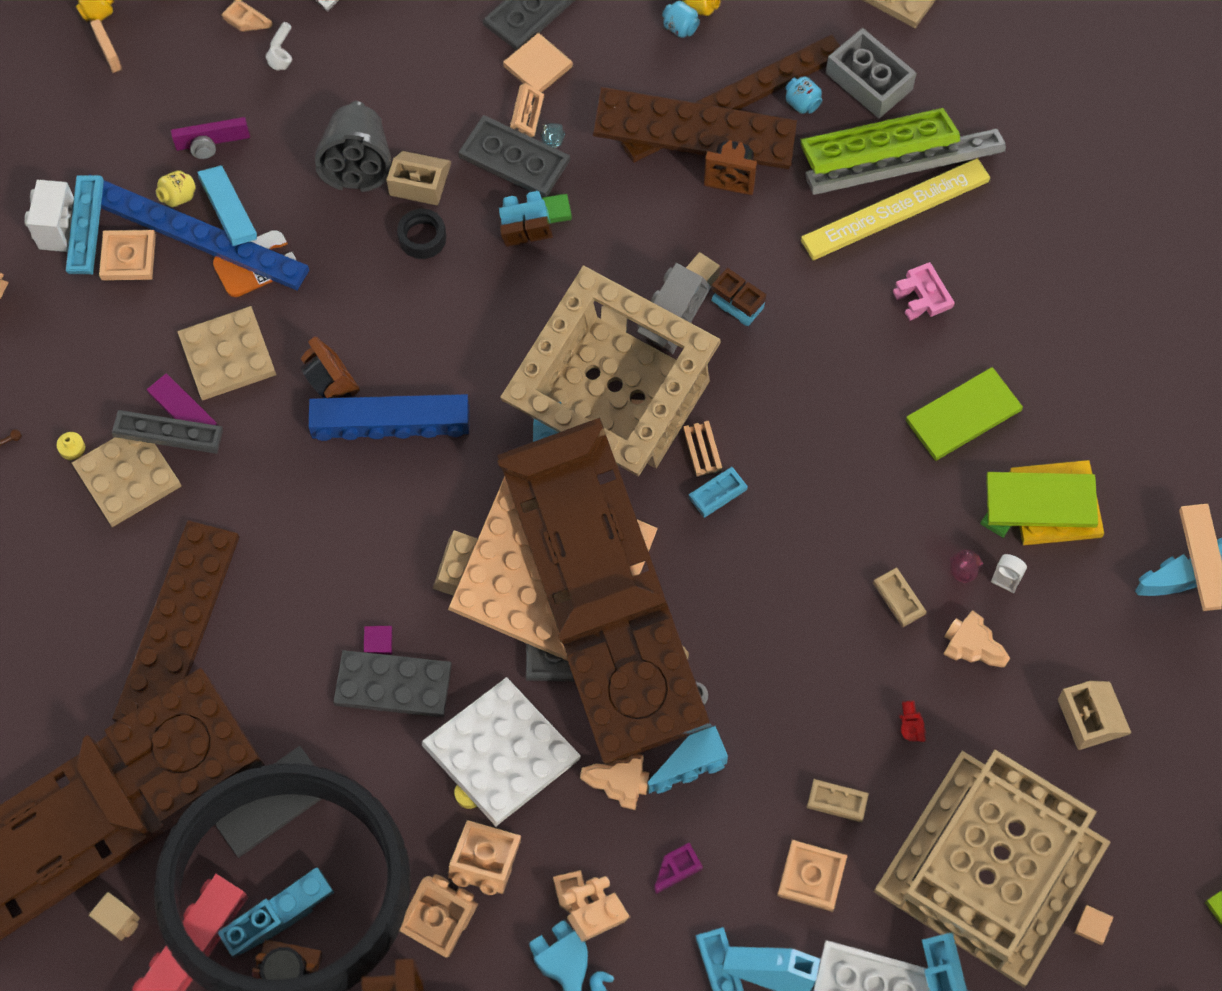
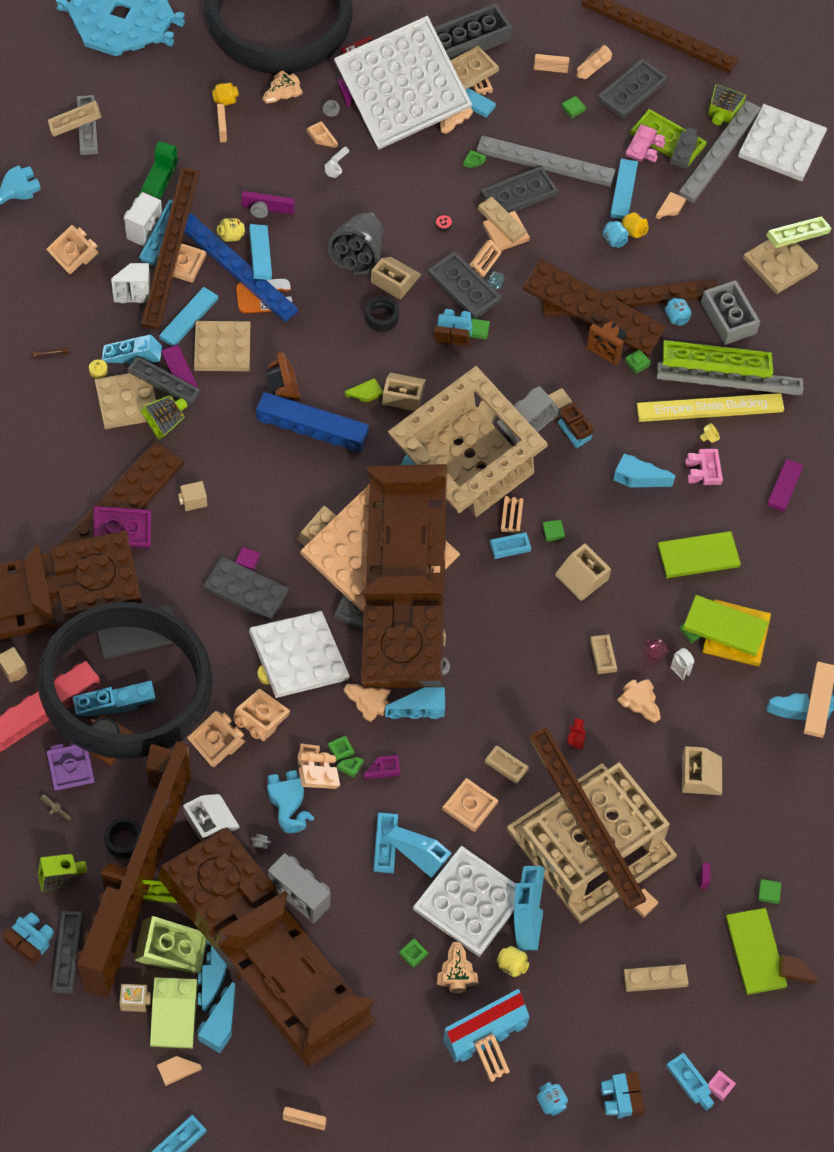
camera: 15 degrees right, 5 degrees down
none -> magenta tile [93,506,151,548]
none -> medium azure slope [102,334,162,364]
none -> white slope [111,263,151,303]
none -> green beam [138,141,178,200]
none -> torso [139,396,188,440]
none -> reddish brown plate [141,167,200,330]
none -> medium azure tile [159,287,218,347]
none -> tan brick [178,481,207,511]
none -> bright green tile [328,735,354,763]
none -> bright green tile [337,757,364,778]
none -> lime tile [345,378,383,402]
none -> tan slope [382,373,426,411]
none -> tile [435,215,453,232]
none -> tan plate [478,197,526,244]
none -> reddish brown plate [528,727,646,911]
none -> bright green tile [542,520,565,542]
none -> tan slope [555,544,611,601]
none -> medium azure slope [613,454,676,487]
none -> bright green plate [625,350,651,374]
none -> light yellow tile [700,423,720,443]
none -> magenta tile [700,862,711,889]
none -> magenta tile [767,459,804,512]

